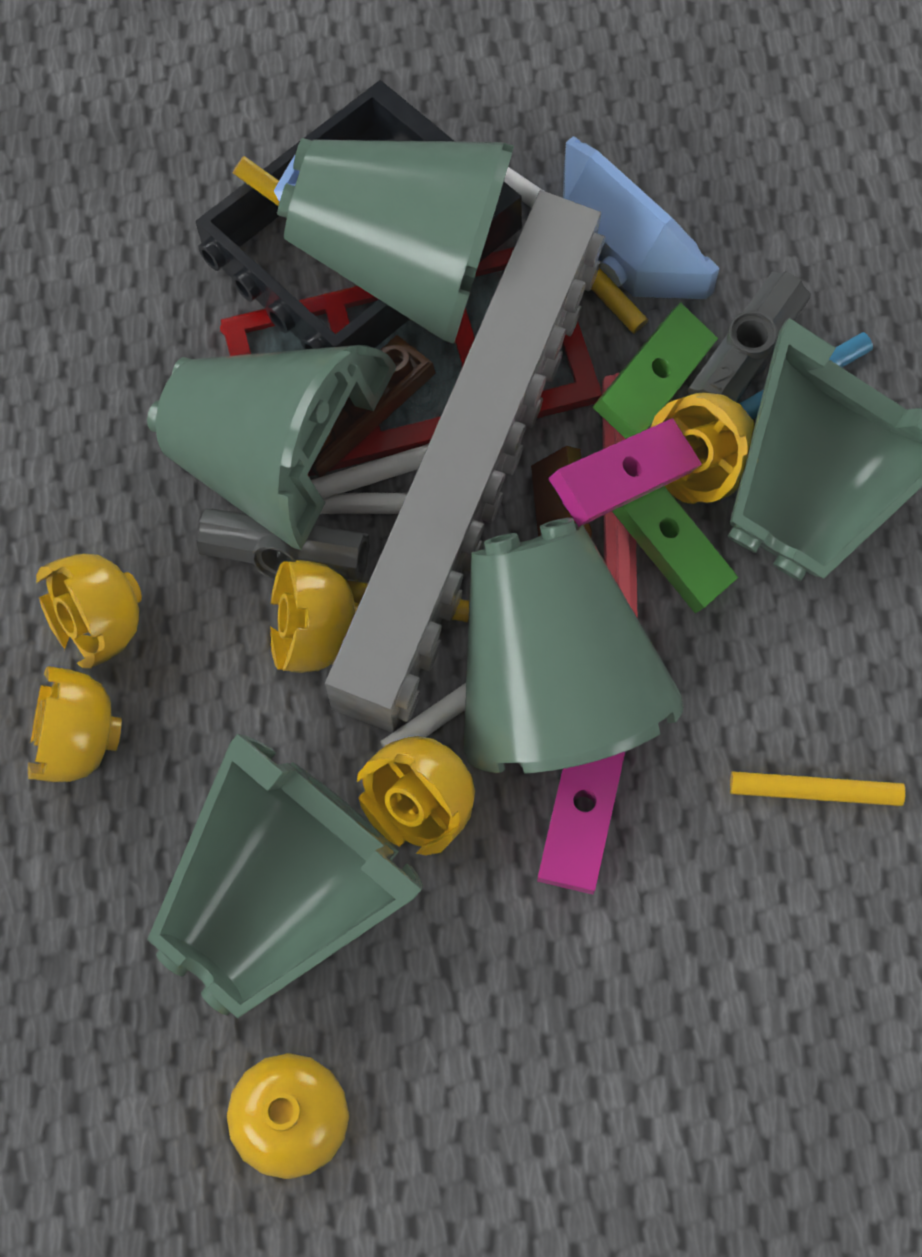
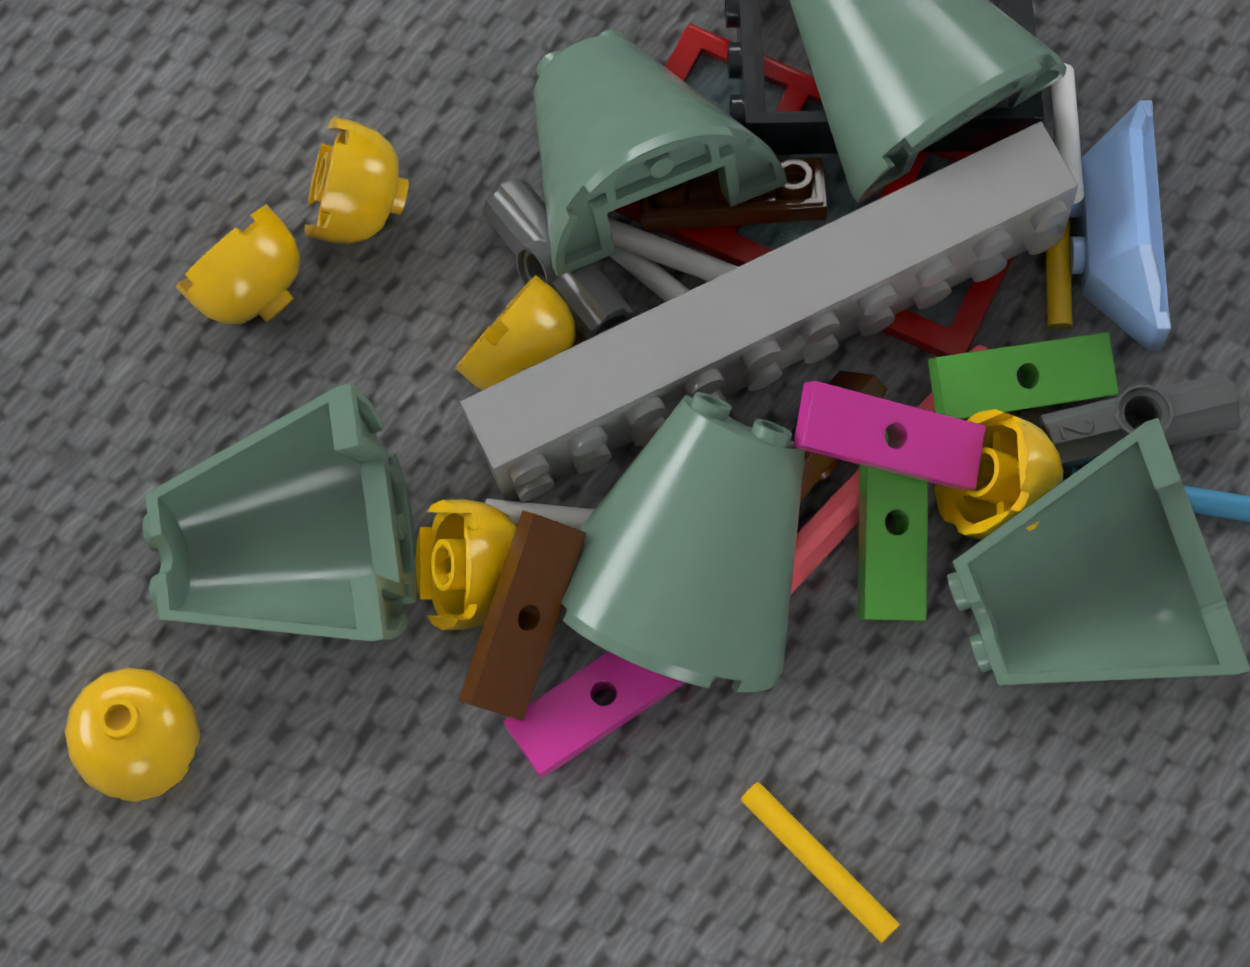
camera: 45 degrees right, 0 degrees up
none -> reddish brown tile [459,510,586,721]

